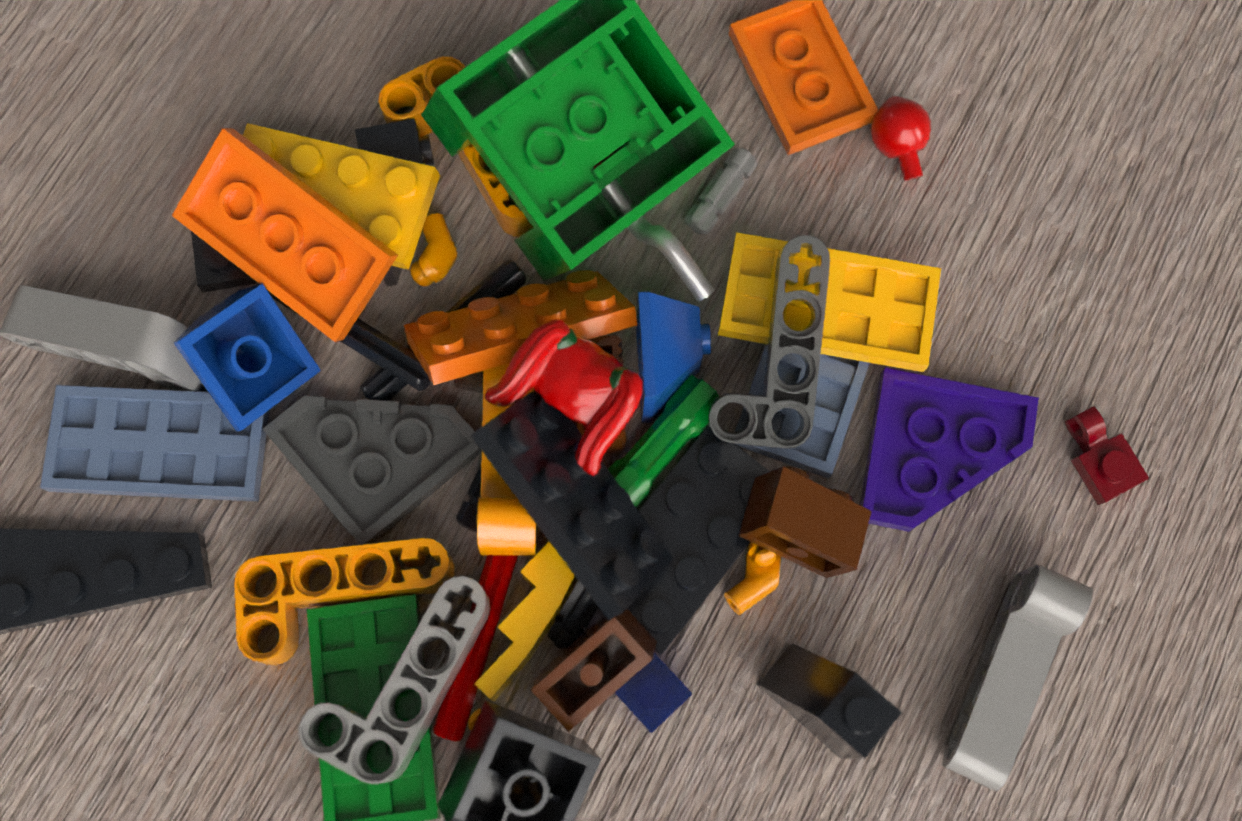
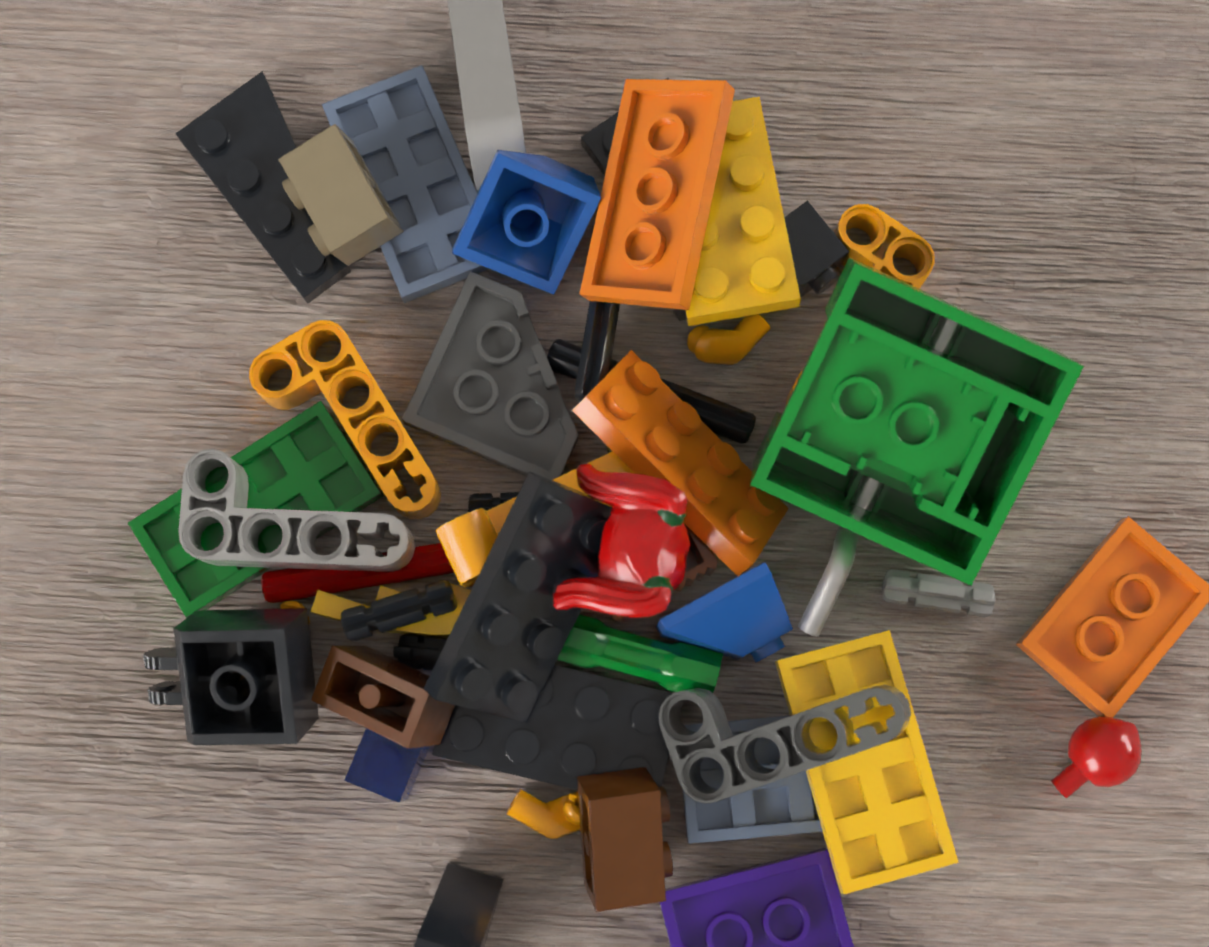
camera: 65 degrees right, 5 degrees up
none -> dark tan brick [278,124,404,266]
none -> black axle [341,580,457,641]

